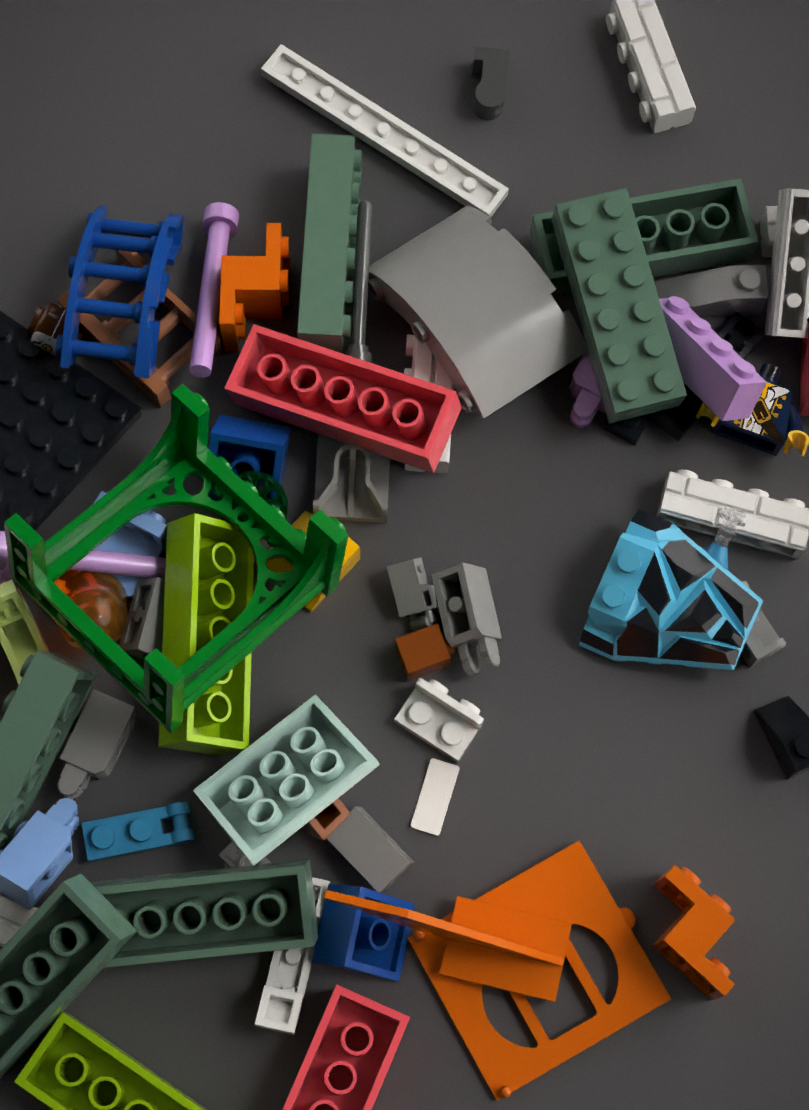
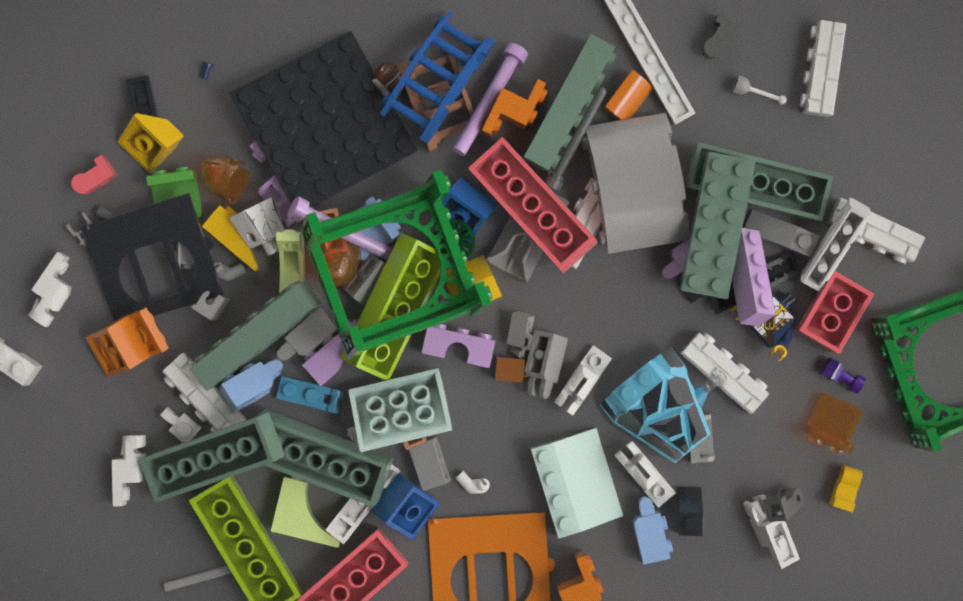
camera: 25 degrees right, 15 degrees up
orange piece [324,890,572,1003] -> none
white bracket [394,678,484,763] -> none
white sticker [410,758,460,836] -> none
none -> yellowish green arch [271,475,341,548]
none -> lavender slope [303,319,358,386]
none -> lavender arch [422,324,495,368]
none -> white arm [455,471,490,494]
none -> light aqua slope [531,428,623,539]
none -> white plate [554,345,612,415]
none -> orange brick [604,70,653,121]
none -> white plate [615,441,676,508]
none -> light blue hinge [632,496,673,565]
none -> hinge [732,75,787,105]

